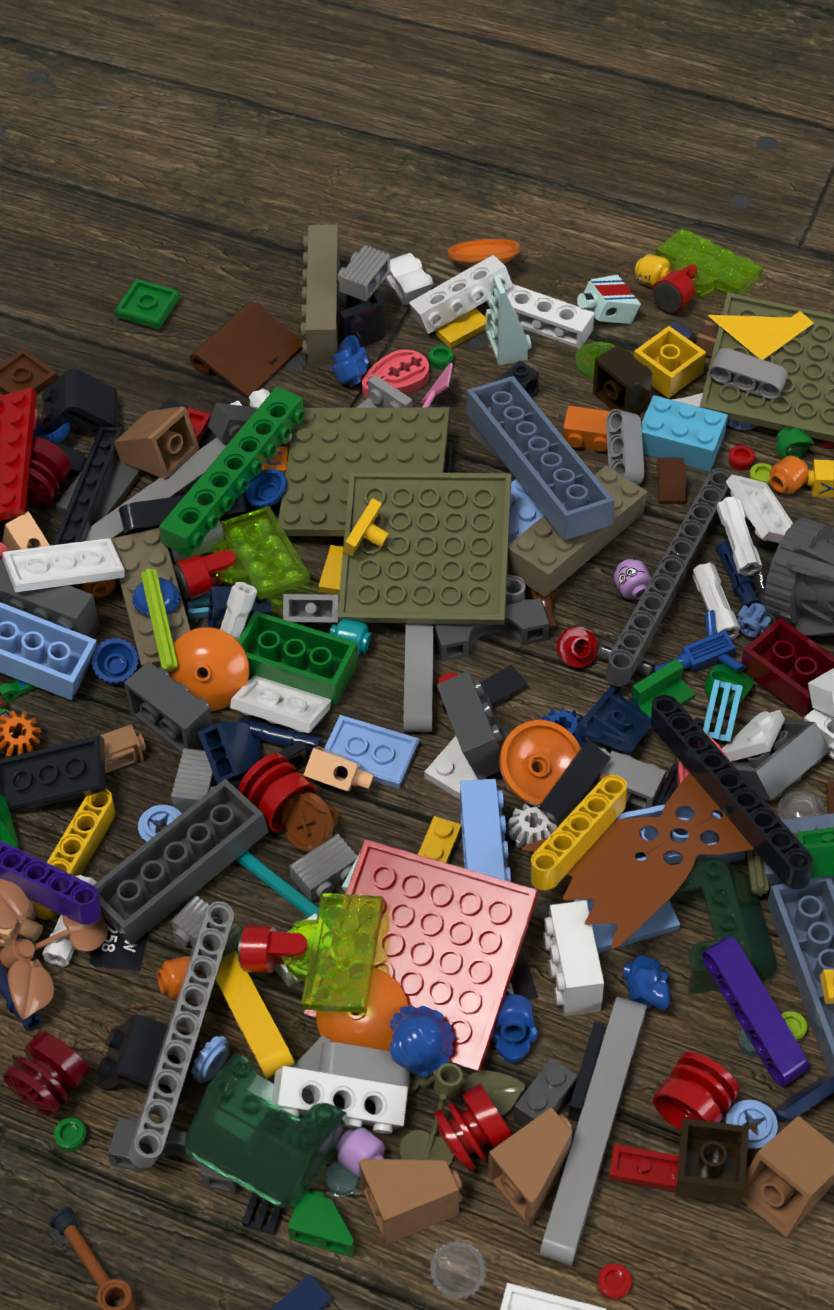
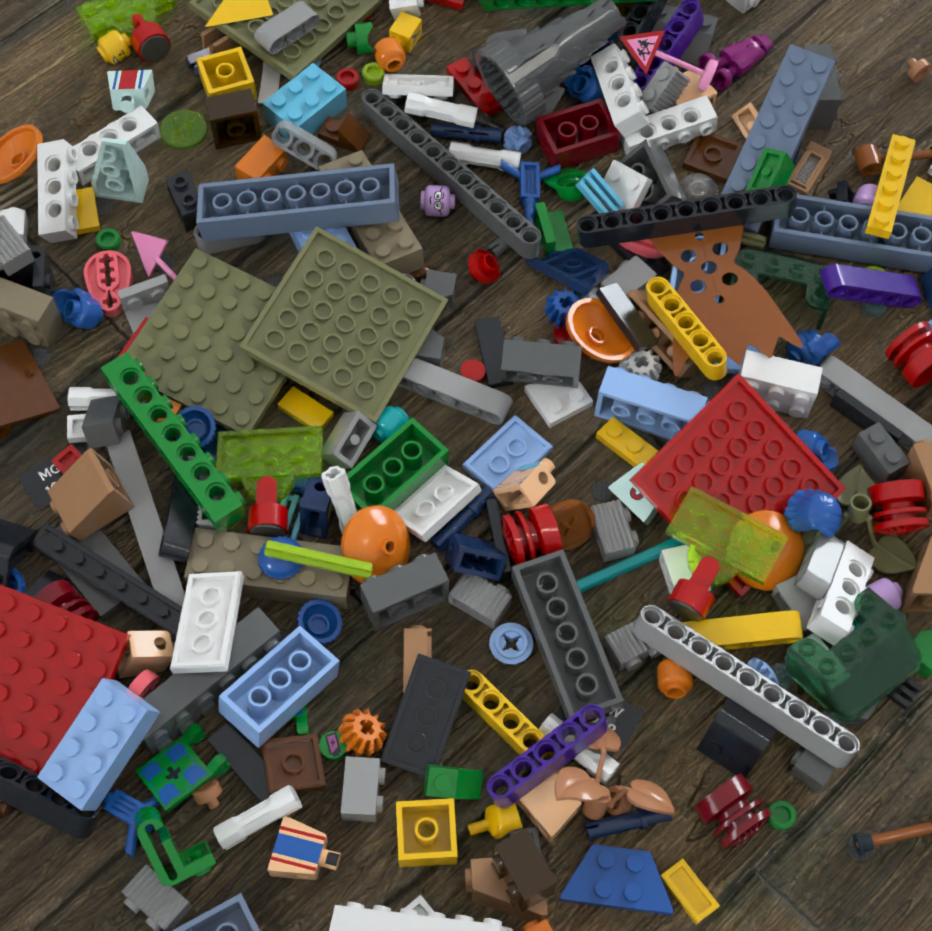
camera: 70 degrees left, 10 degrees up
yellow tile [343,498,389,557] -> none

